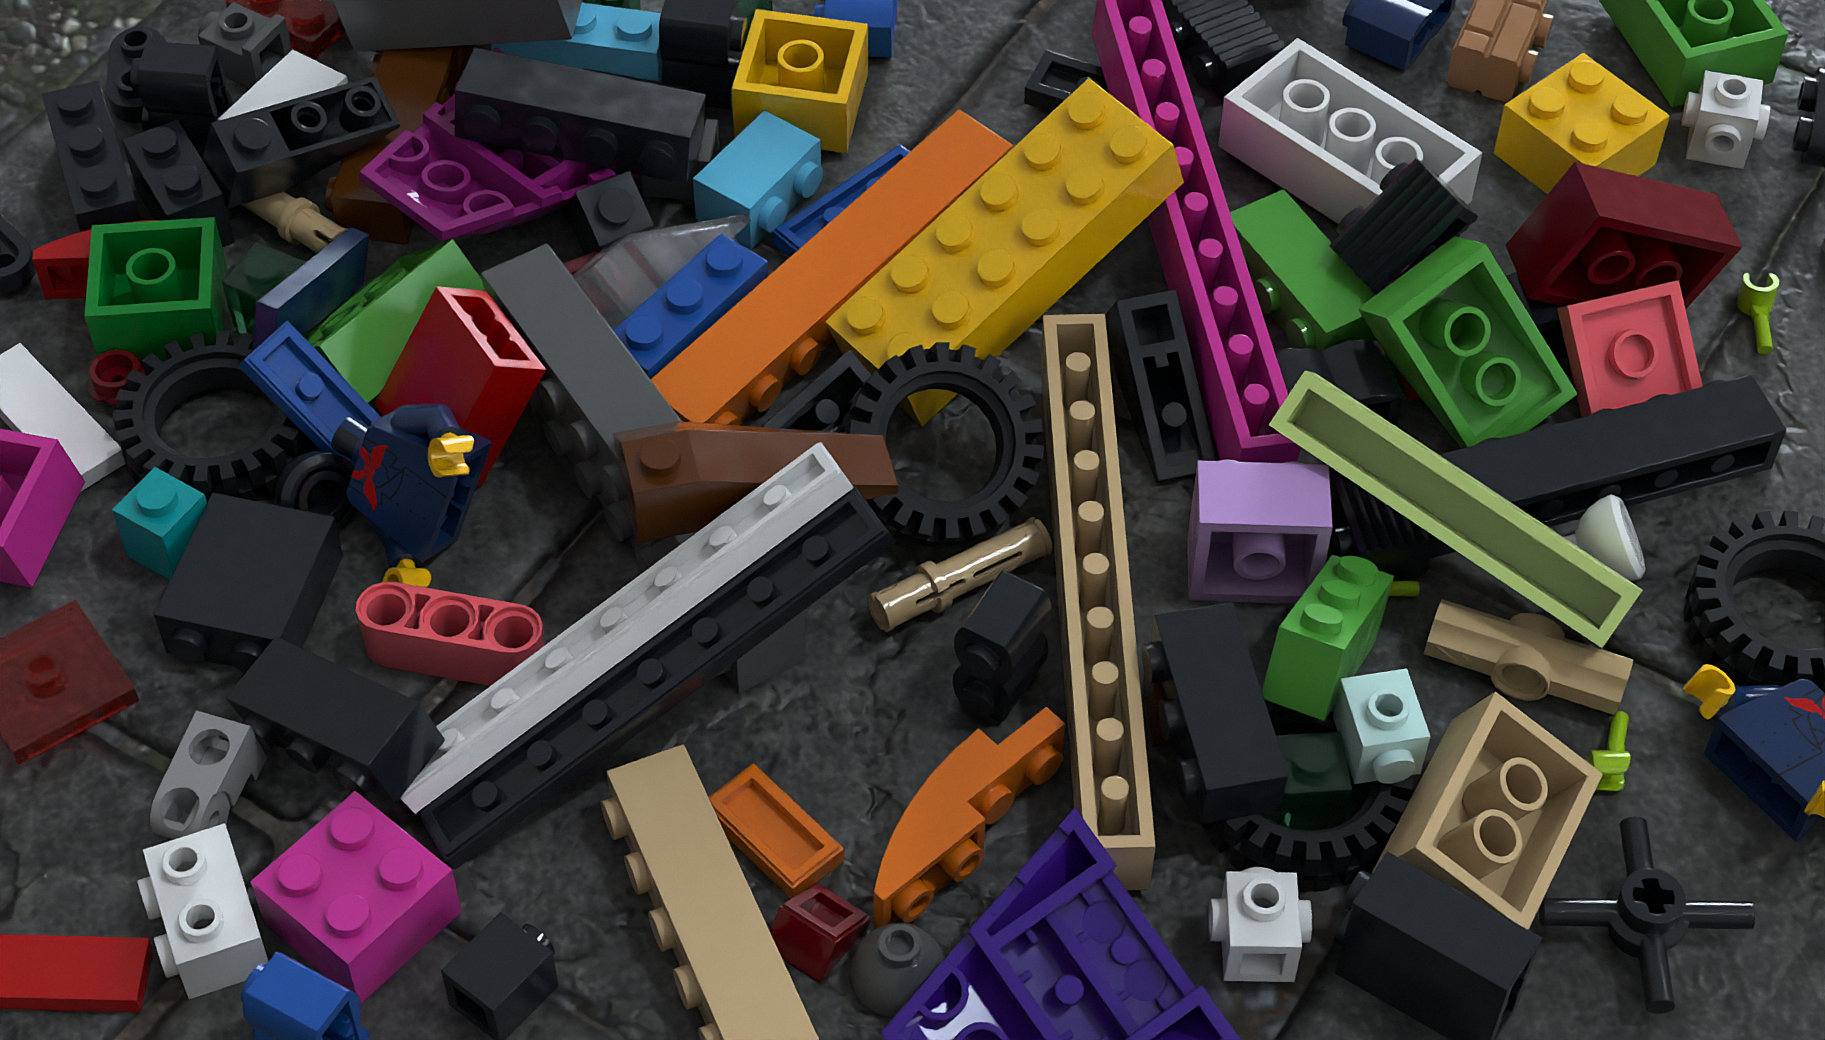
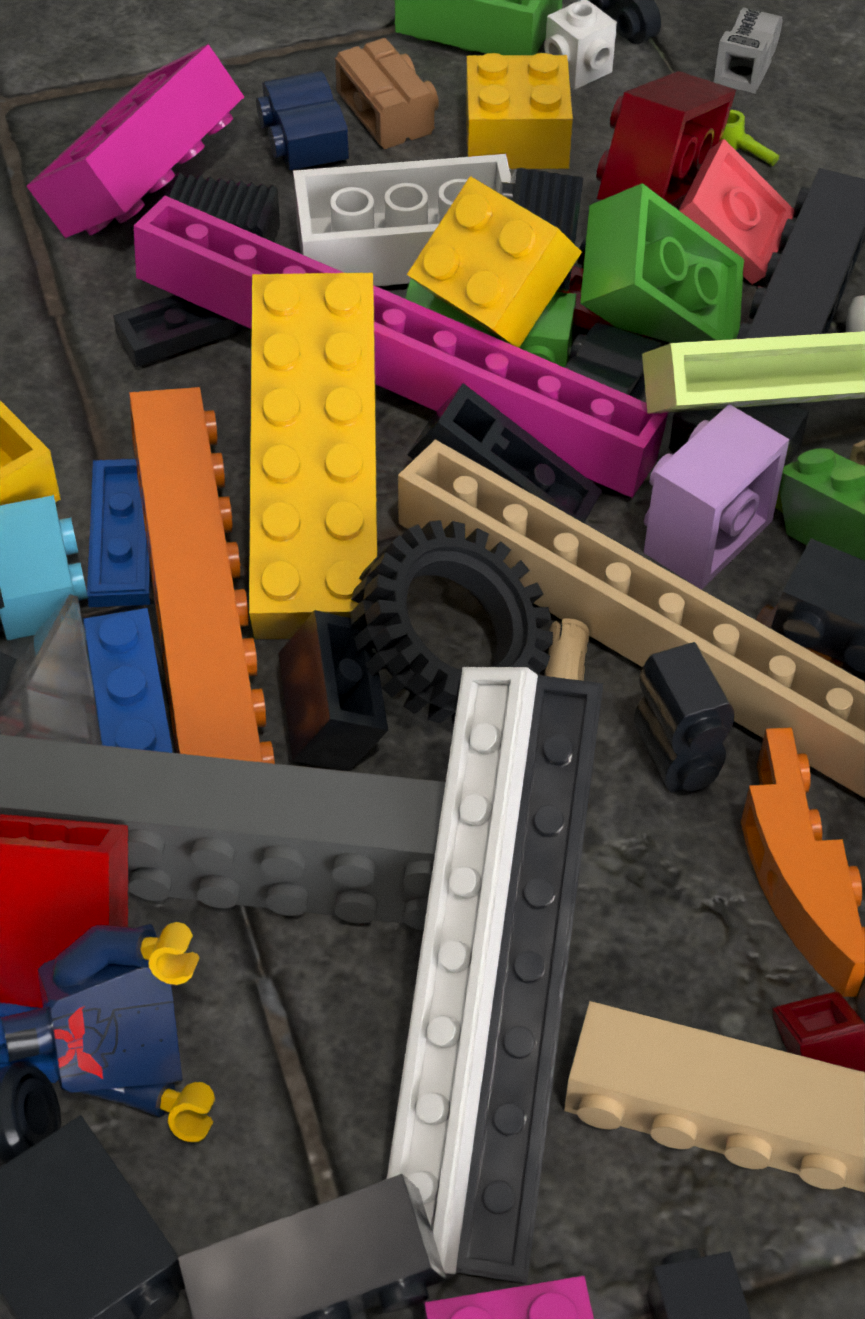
camera: 50 degrees left, 0 degrees up
coral beam [356,582,546,686] -> none
reddish brown wedge [613,421,898,543] -> none
orange tile [708,763,844,899] -> none
none -> yellow brick [406,176,582,348]

